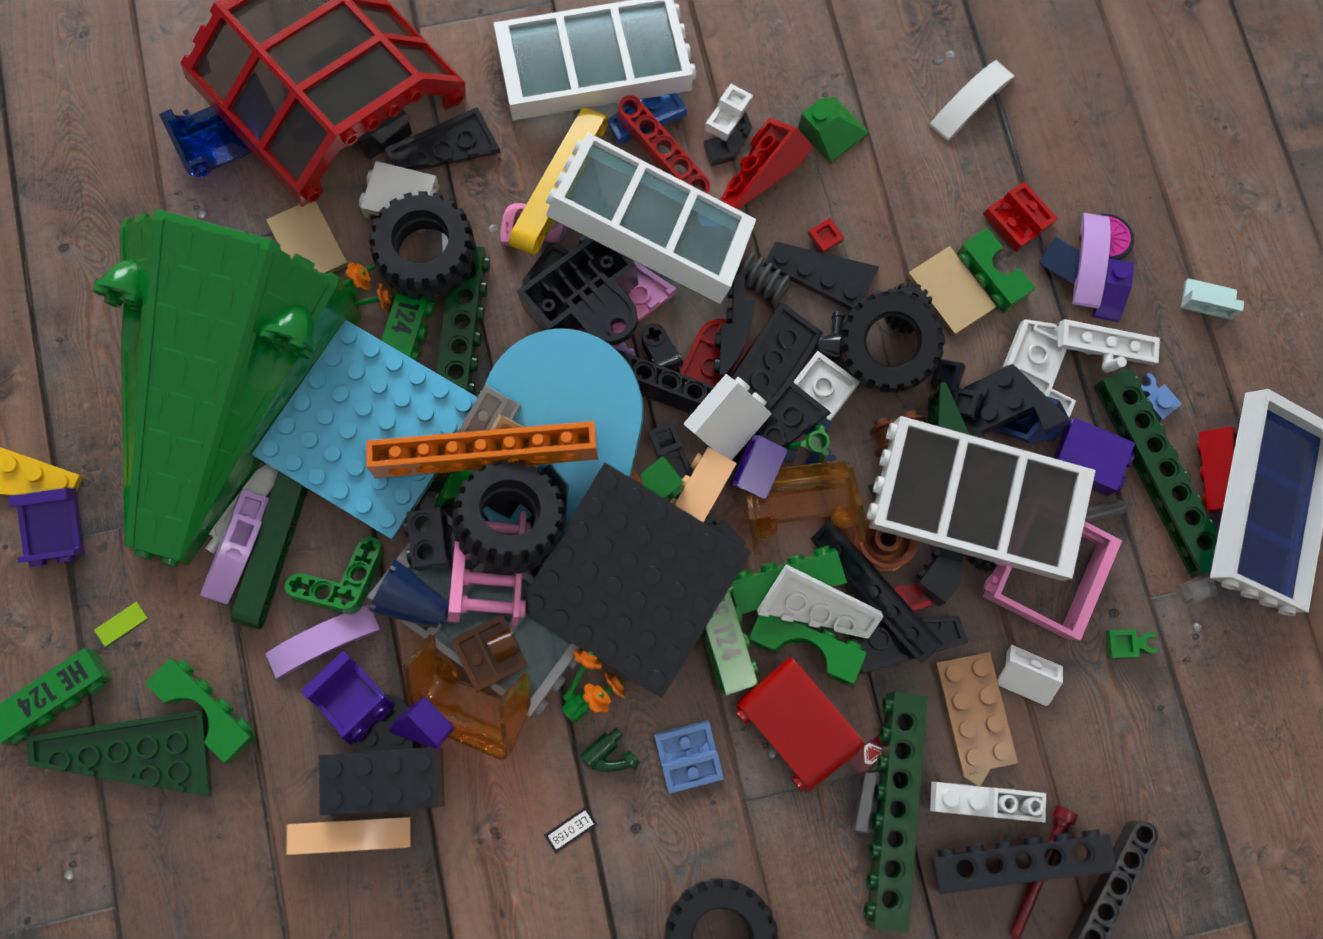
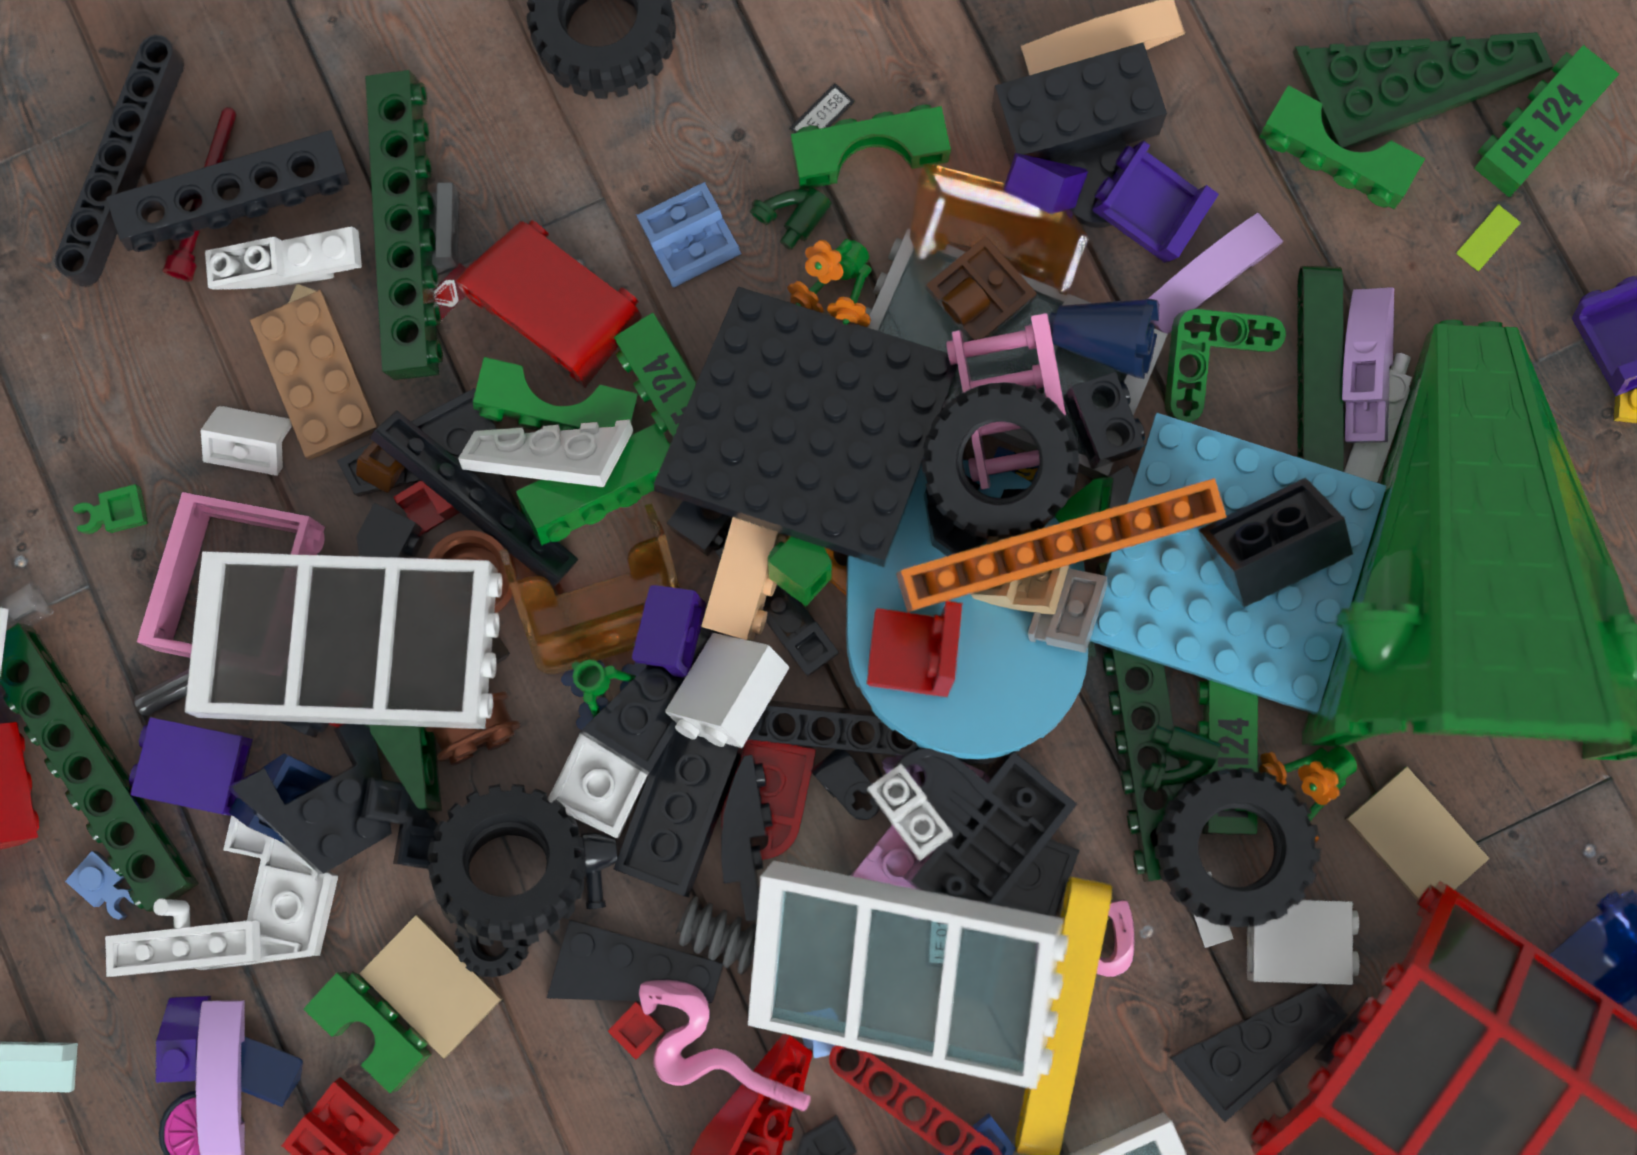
camera: 175 degrees left, 5 degrees up
none -> reddish brown slope [356,441,405,493]
none -> bright pink animal [639,980,810,1111]
none -> green arch [791,105,951,189]
none -> red bracket [866,601,962,697]
none -> white slope [867,764,953,861]
none -> dark green plant [1144,725,1221,792]
none -> black slope [1198,478,1353,608]

